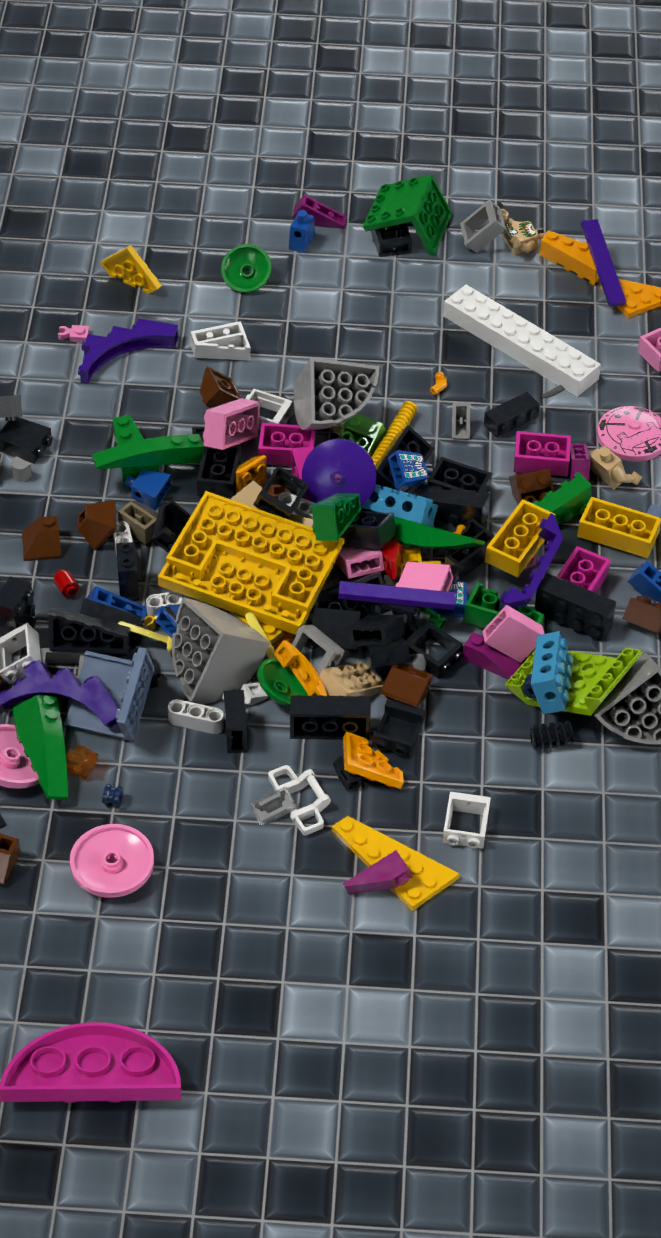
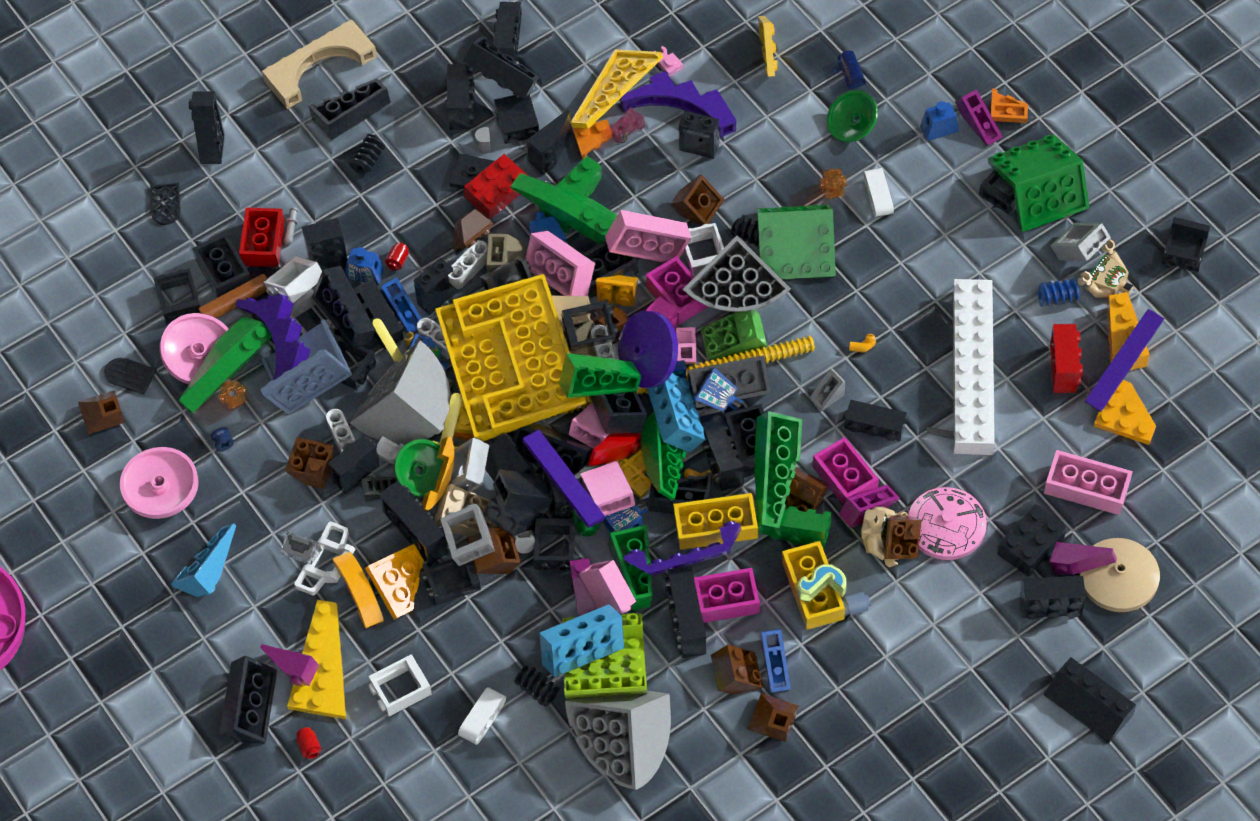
camera: 55 degrees right, 10 degrees up
reddish brown slope [22,516,61,561] -> none
white wedge [190,321,251,361] -> none
none -> dark azure wedge [171,523,236,597]
none -> black slope [219,656,277,744]
none -> reddish brown slope [285,437,334,489]
none -> red brick [296,727,322,759]
none -> light orange slope [332,552,384,629]
none -> blue torso [345,247,384,285]
none -> pearl dark grey slope [362,477,397,502]
none -> light grey window [440,504,495,566]
none -> black plate [449,154,494,189]
none -> white beam [458,687,506,745]
none -> red brick [464,154,528,220]
none -> bright pink brick [525,231,595,296]
none -> black slope [527,109,572,174]
none -> yellow wing [570,49,663,129]
none -> orange wing [572,119,612,159]
none -> clear pink leg [612,108,645,143]
none -> black window [679,111,719,159]
none -> black piece [730,214,759,247]
none -> green bracket [755,205,836,279]
none -> green wedge [755,411,802,529]
none -> yellowish green animal [797,564,846,601]
none -> clear orange brick [819,169,847,199]
none -> clear blue brick [838,51,866,89]
none -> white beam [863,168,894,217]
none -> reddish brown slope [884,515,922,559]
none -> orange wing [991,89,1028,123]
none -> blue piece [1038,279,1080,307]
none -> red brick [1050,324,1083,393]
none -> black panel [1162,217,1211,272]

